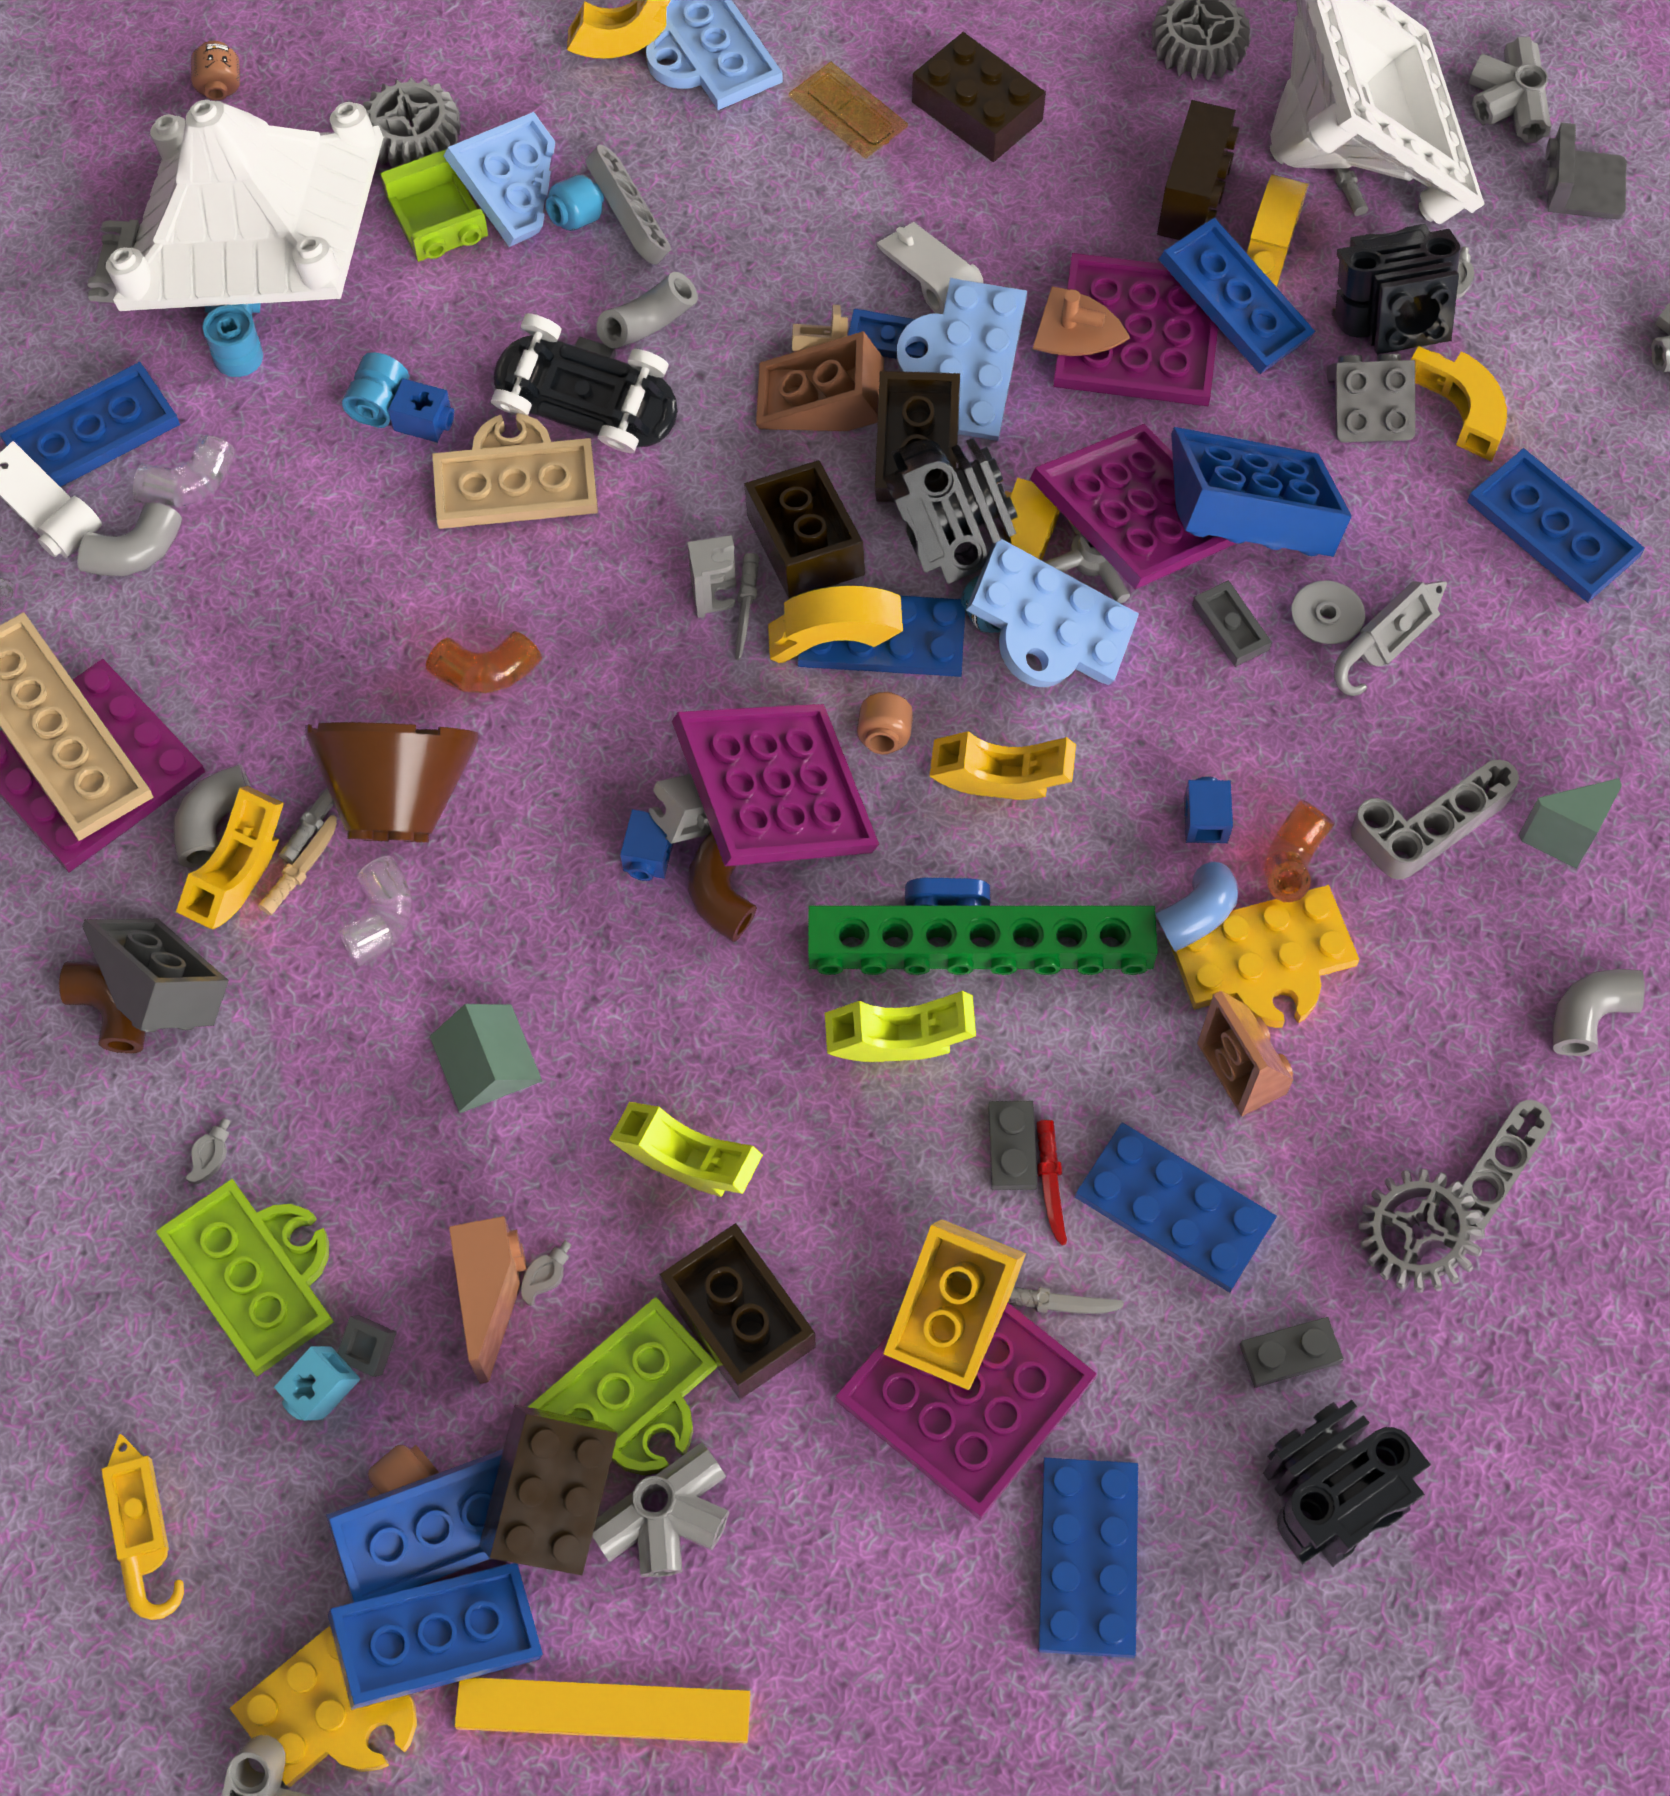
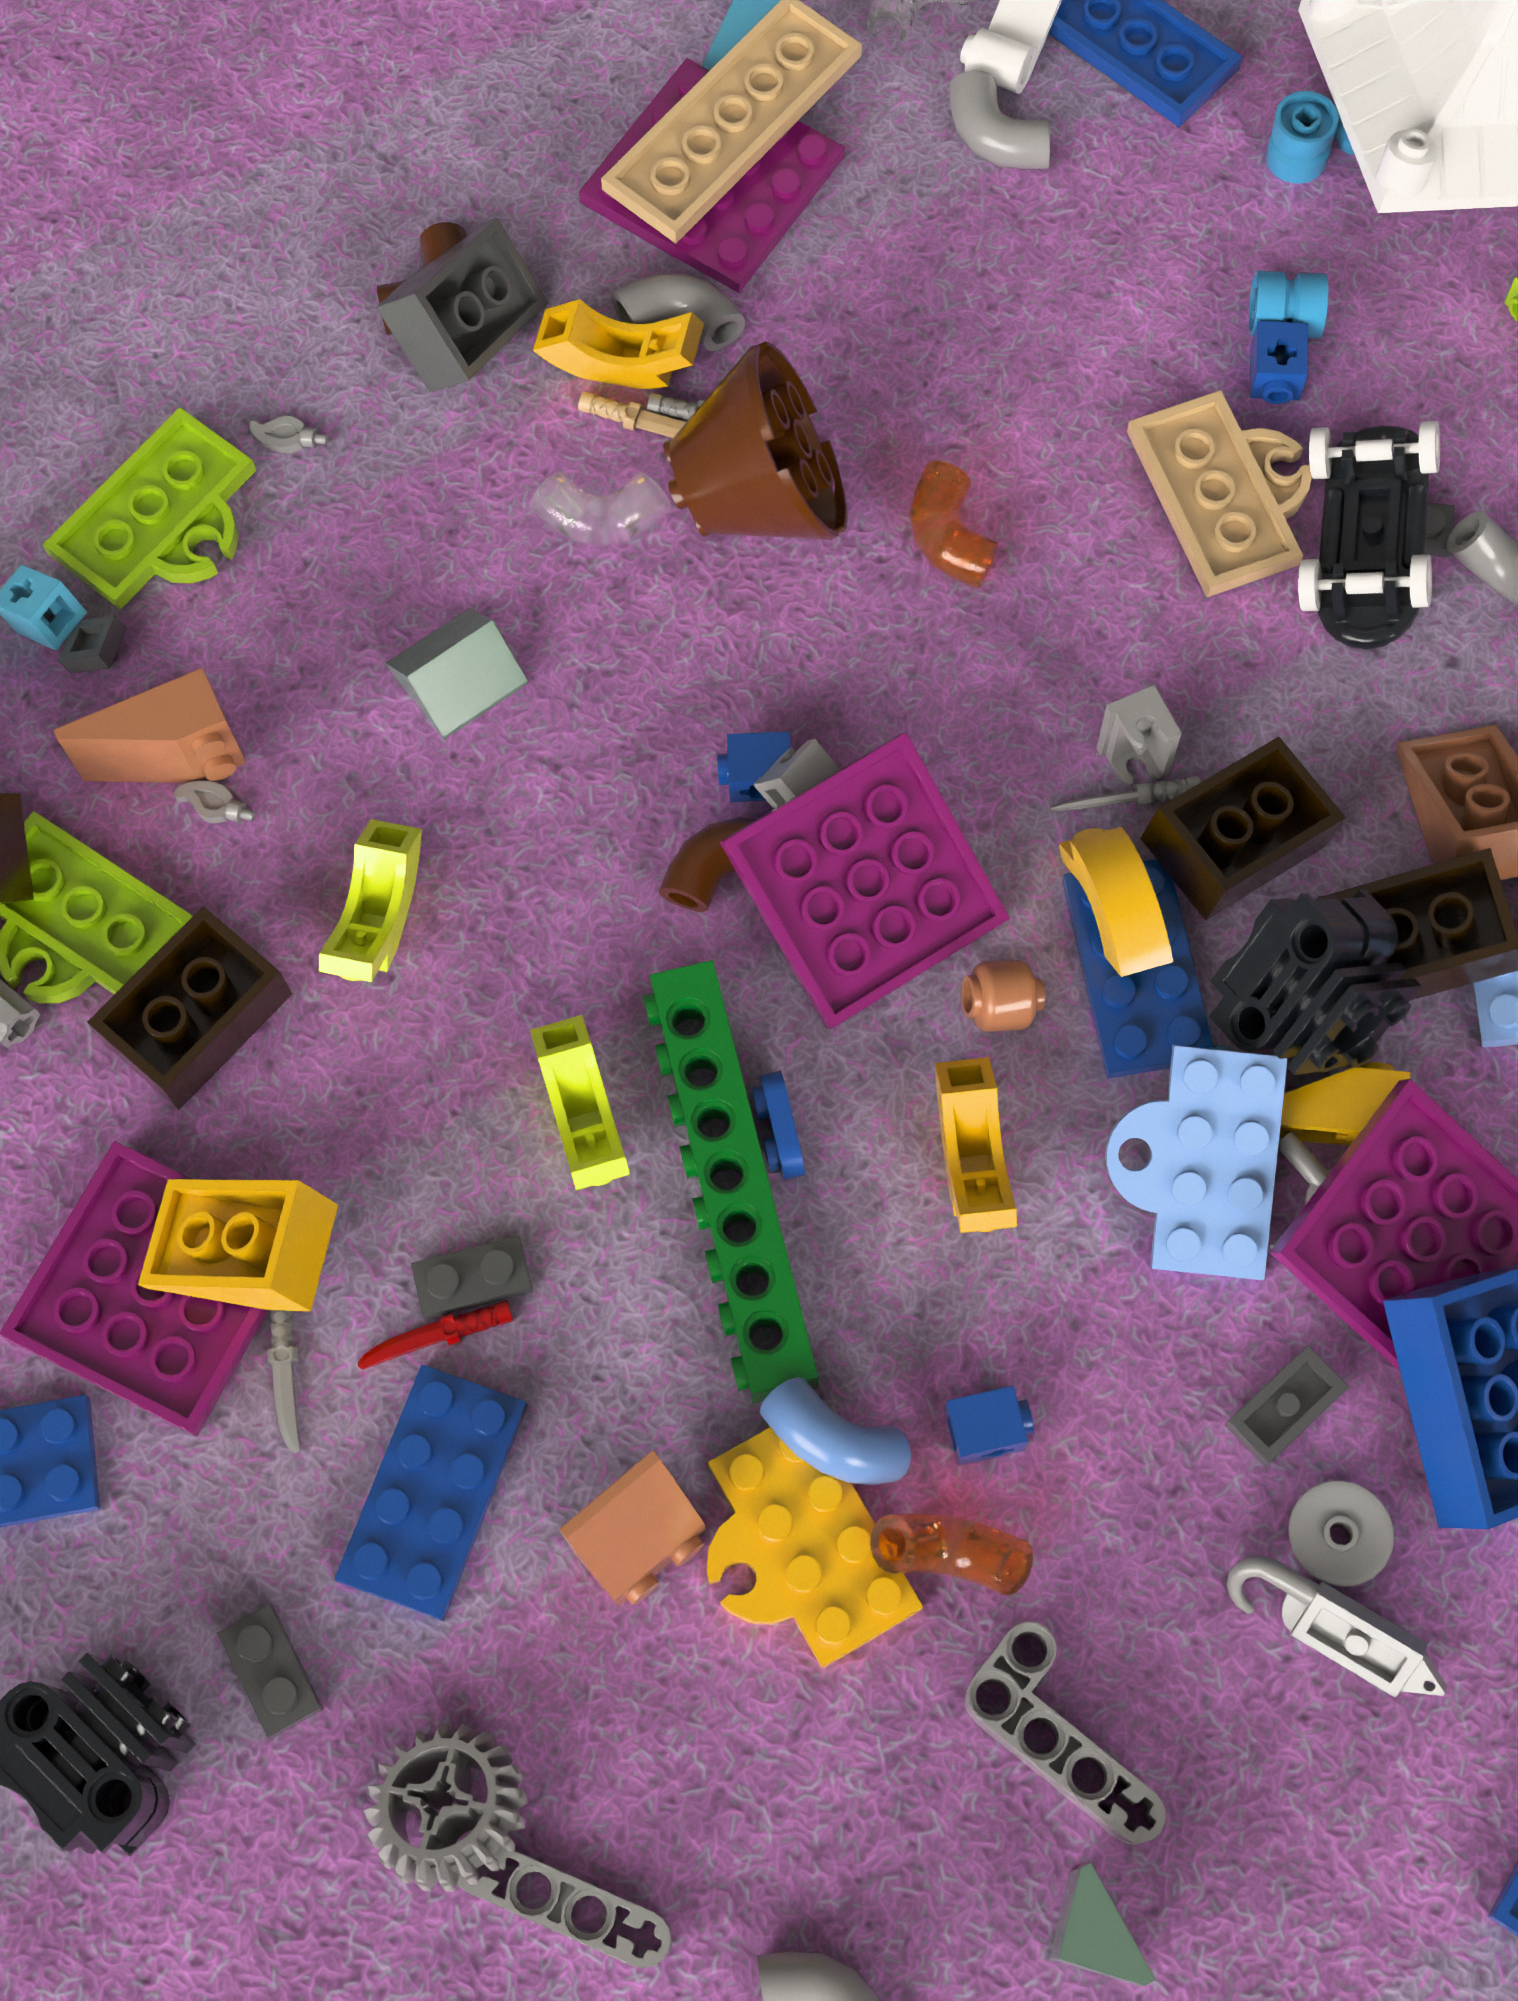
camera: 80 degrees right, 5 degrees up
clear cylinder [132,435,236,508] -> none

